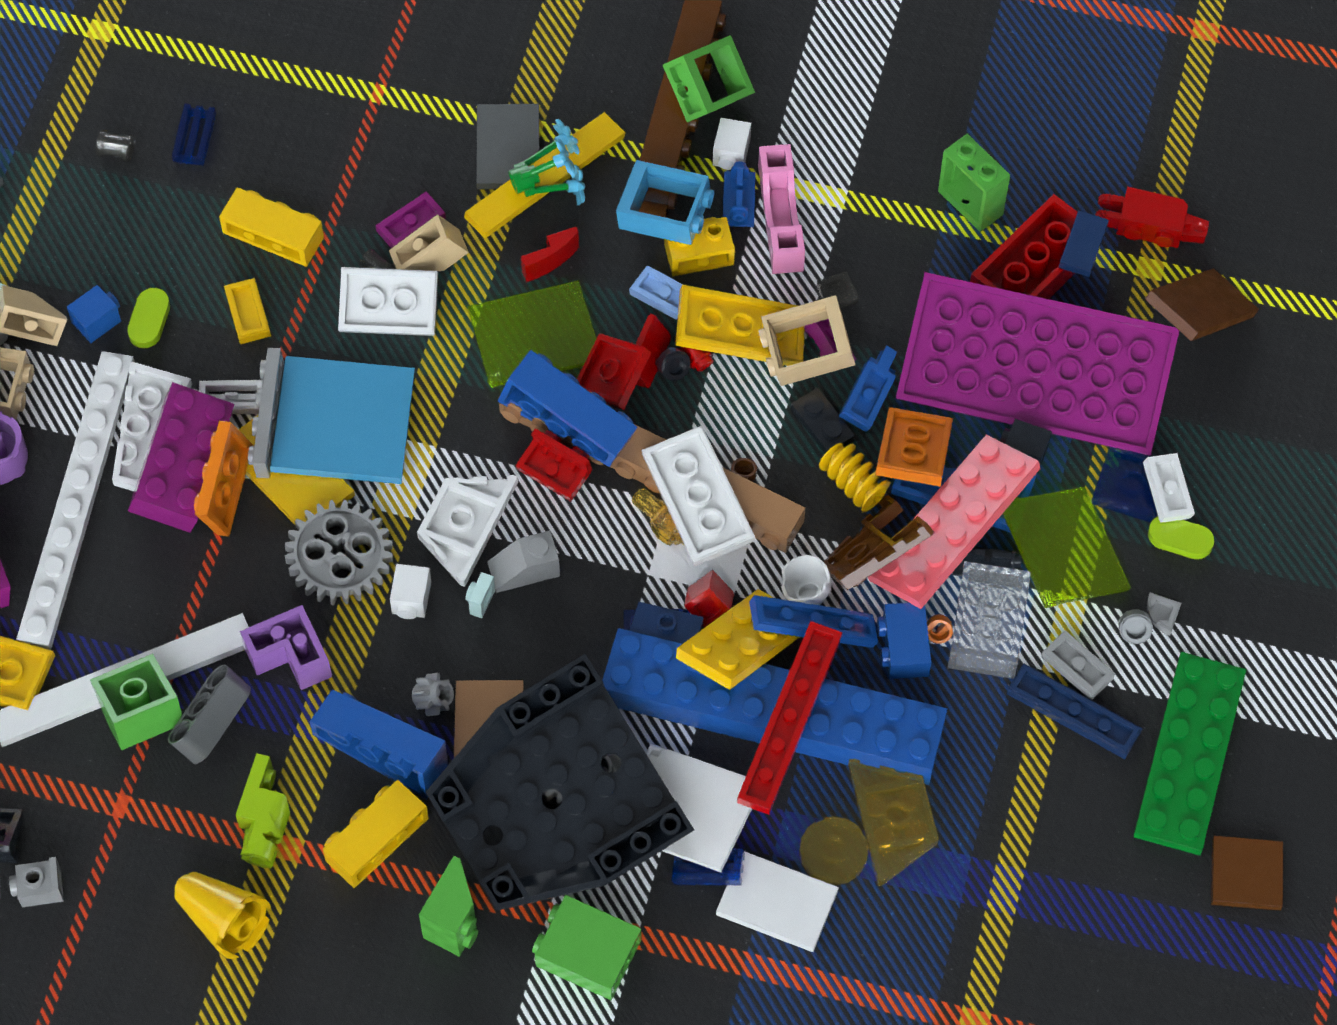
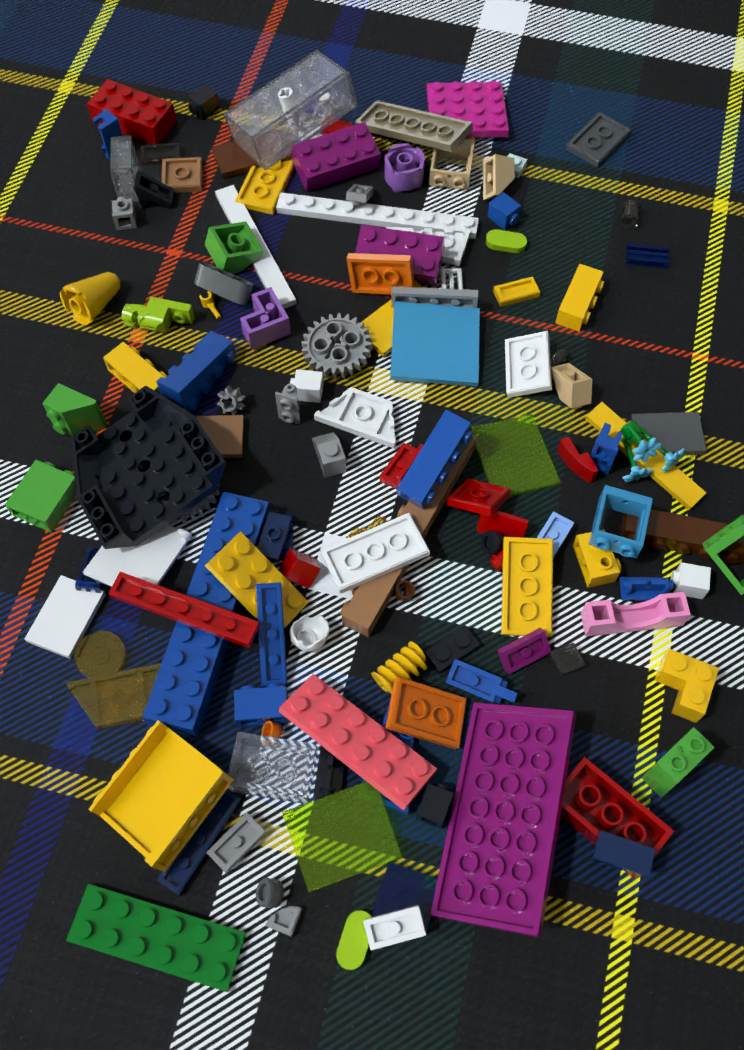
camera: 90 degrees right, 0 degrees up
magenta plate [376,192,446,248] -> none
light aqua plate [466,572,495,618] -> none
tan window [758,295,856,386] -> none
reddish brown wing [824,494,934,590] -> none
red hinge [1095,187,1209,248] -> none
reddish brown tile [1145,268,1259,341] -> none
reddish brown tile [1211,836,1283,911] -> none
none -> yellow panel [89,720,234,872]
none -> yellow hand [199,291,221,319]
none -> light grey hinge [275,383,301,424]
none -> light grey plate [346,184,374,205]
none -> blue hinge [590,423,622,475]
none -> yellow brick [654,649,719,723]

